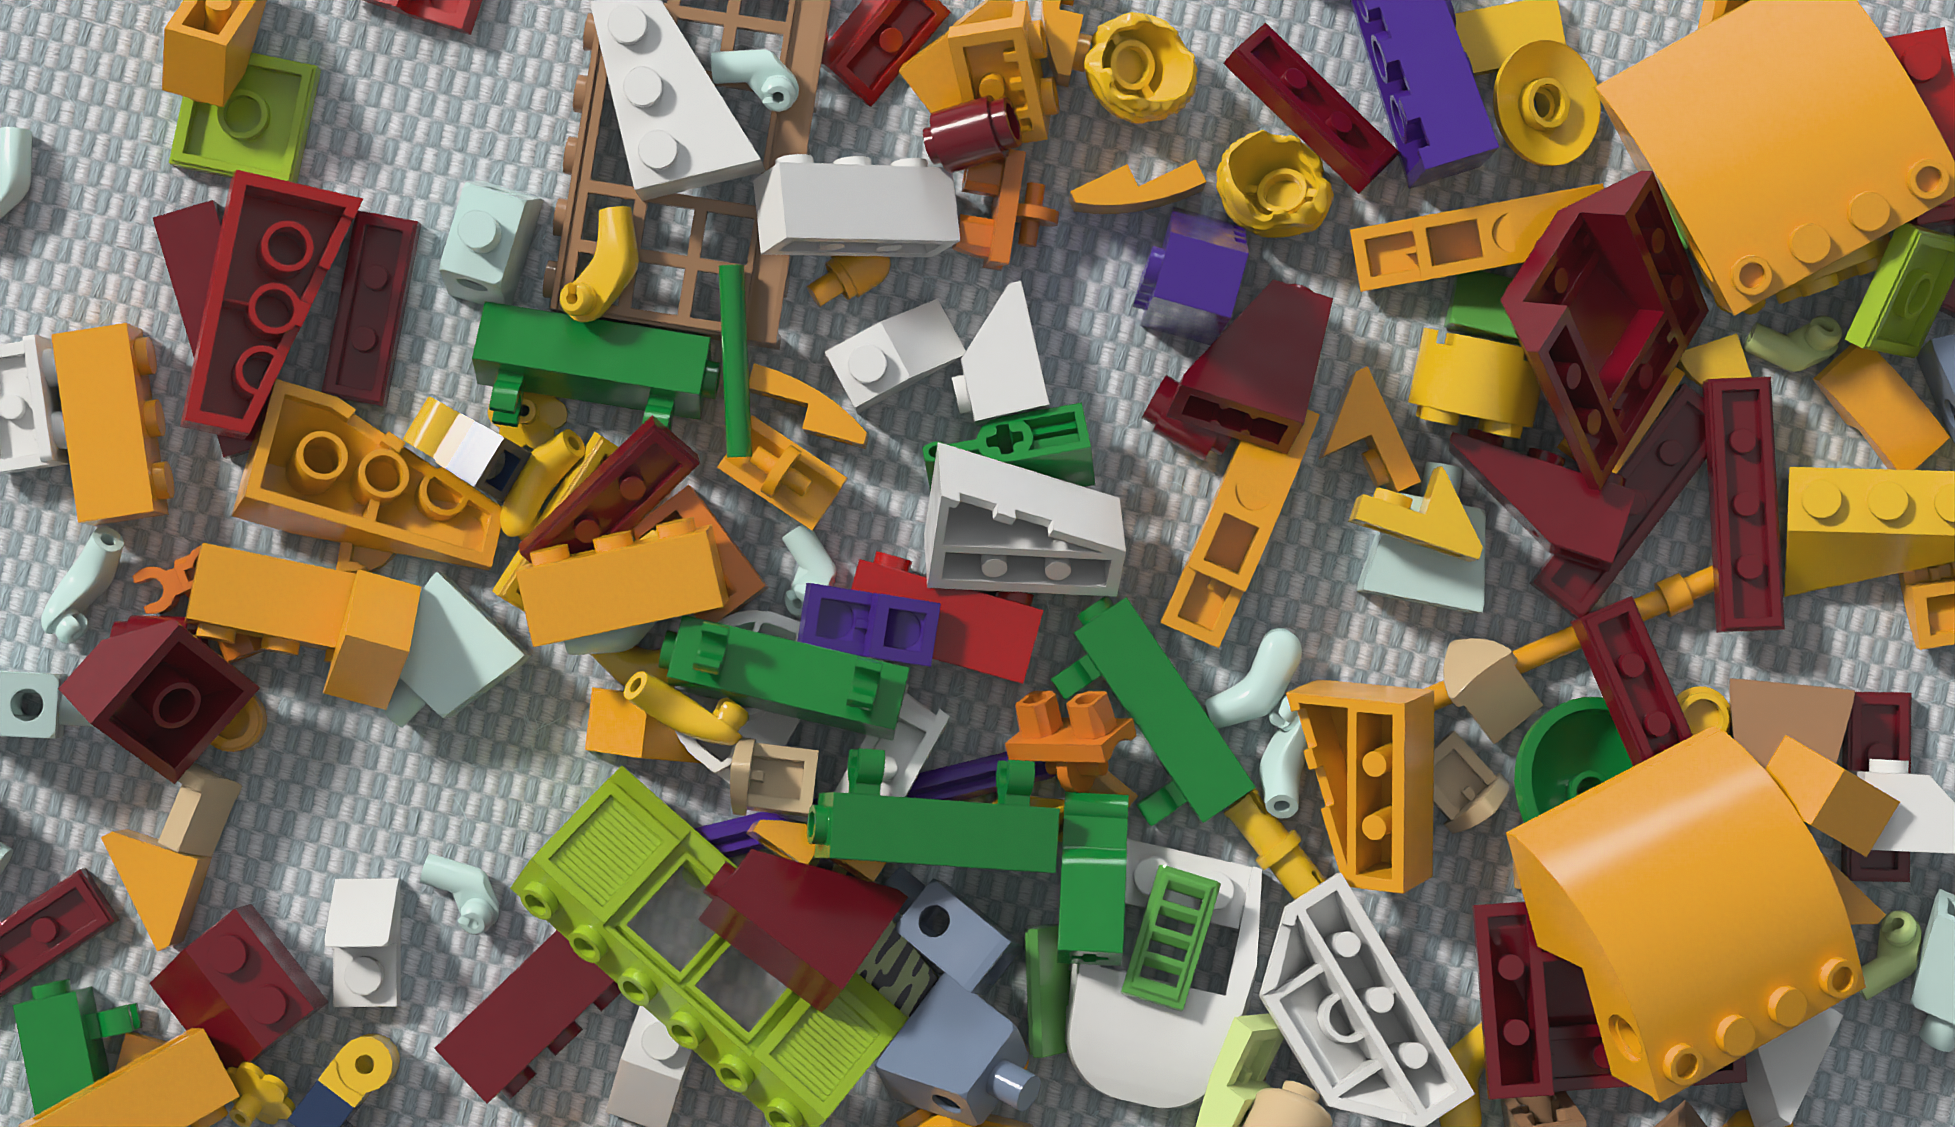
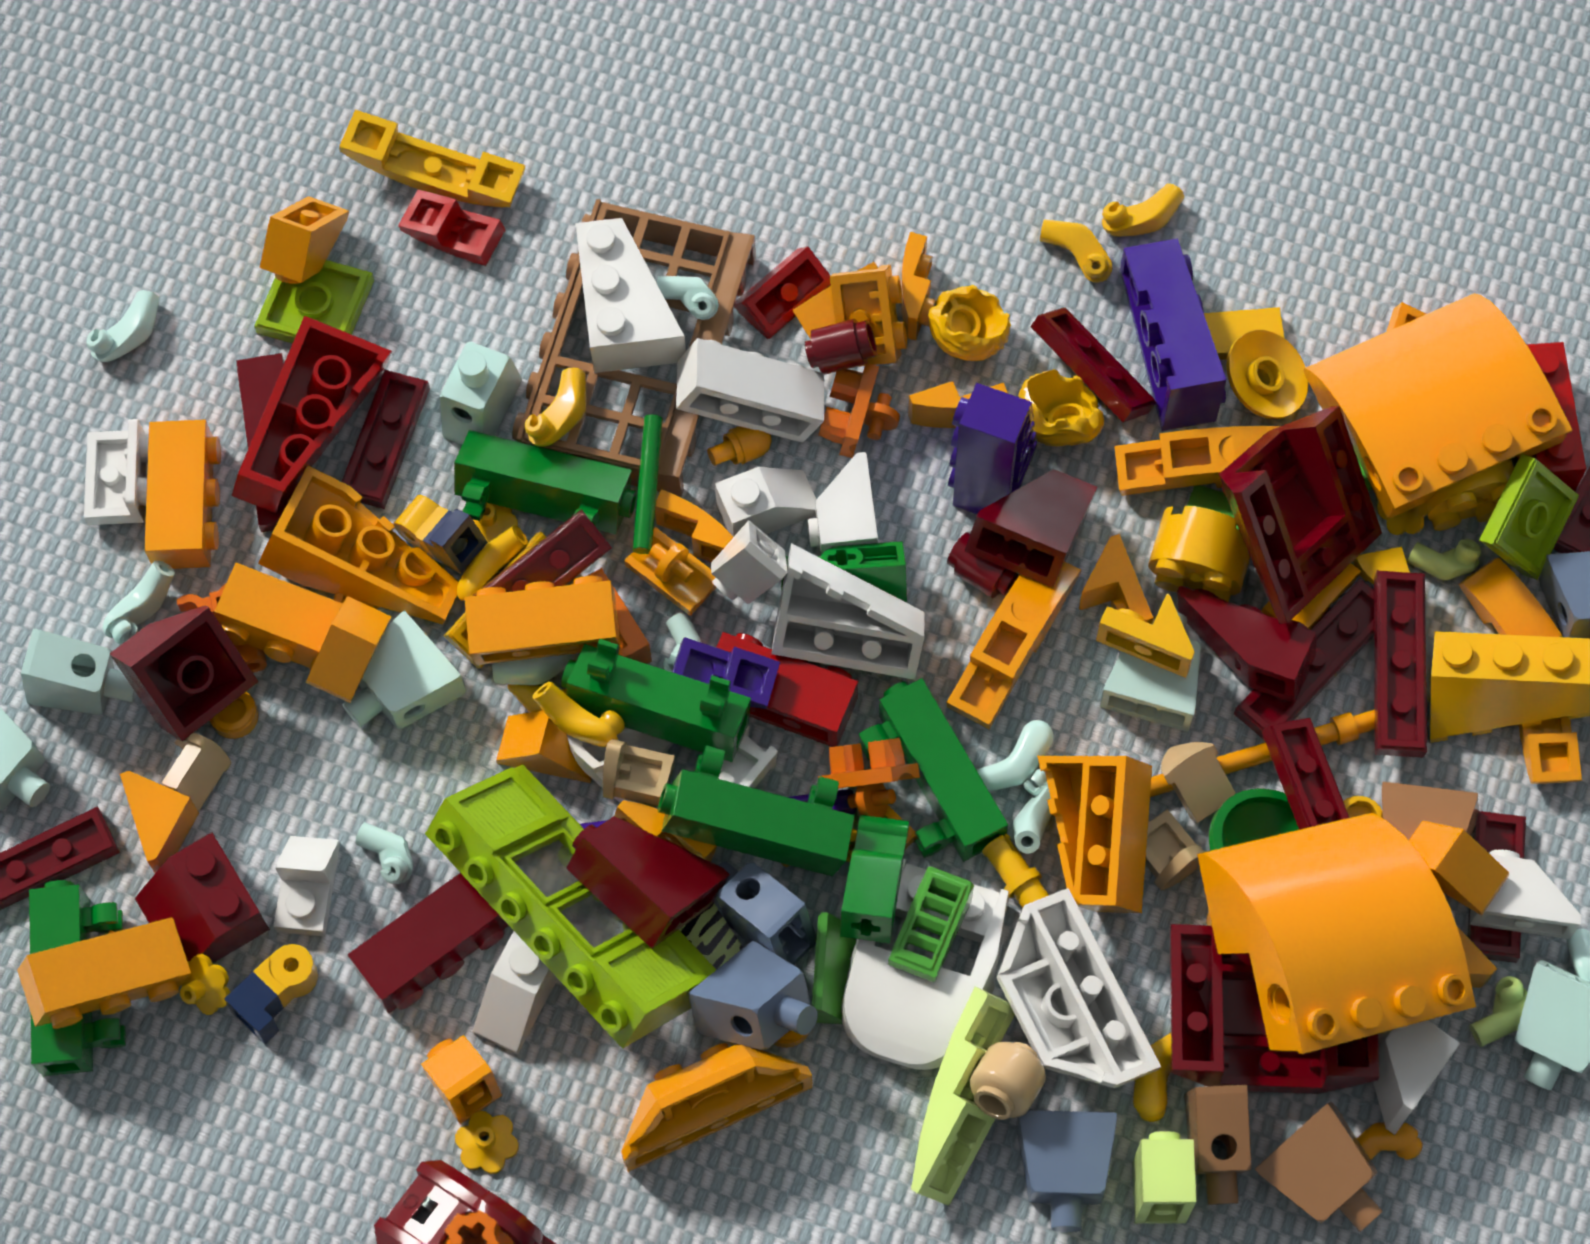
camera: 10 degrees right, 20 degrees down
none -> white slope [711,520,788,604]

